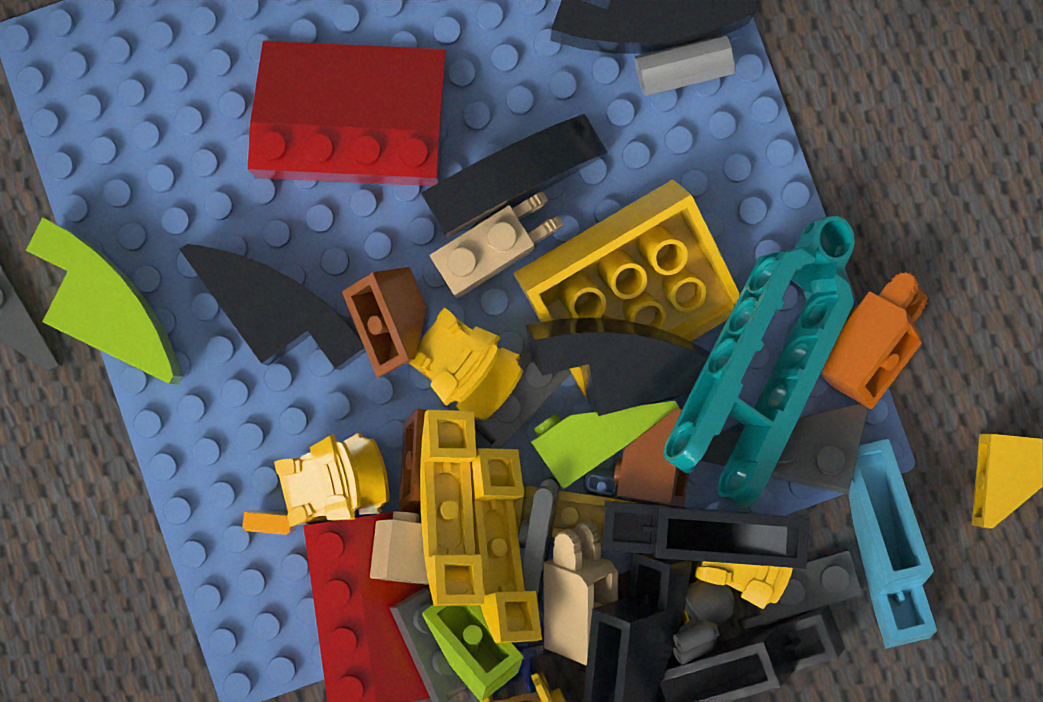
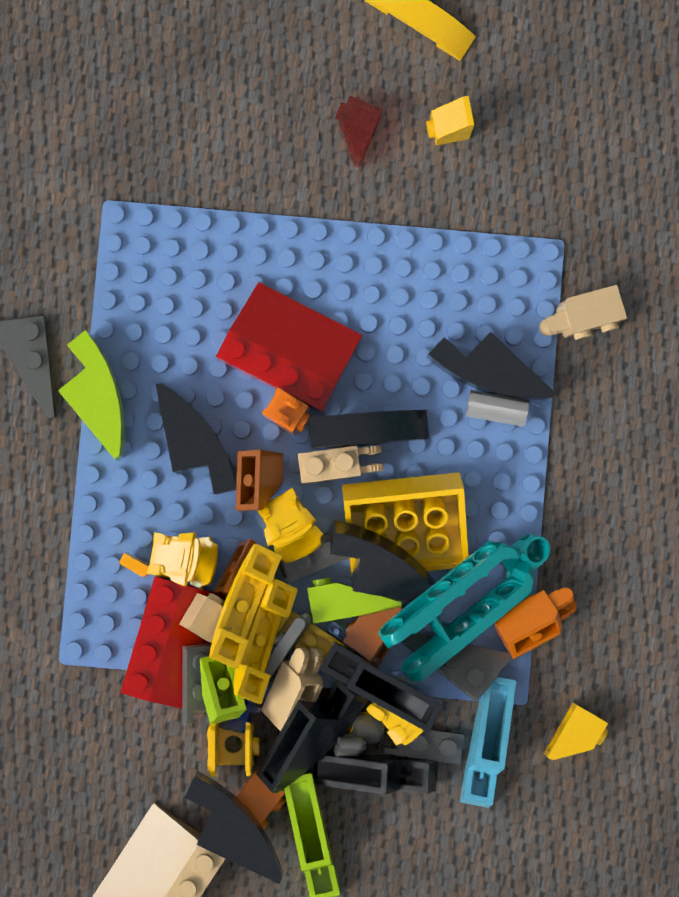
camera: 25 degrees right, 0 degrees up
none -> orange hinge [262,388,311,435]

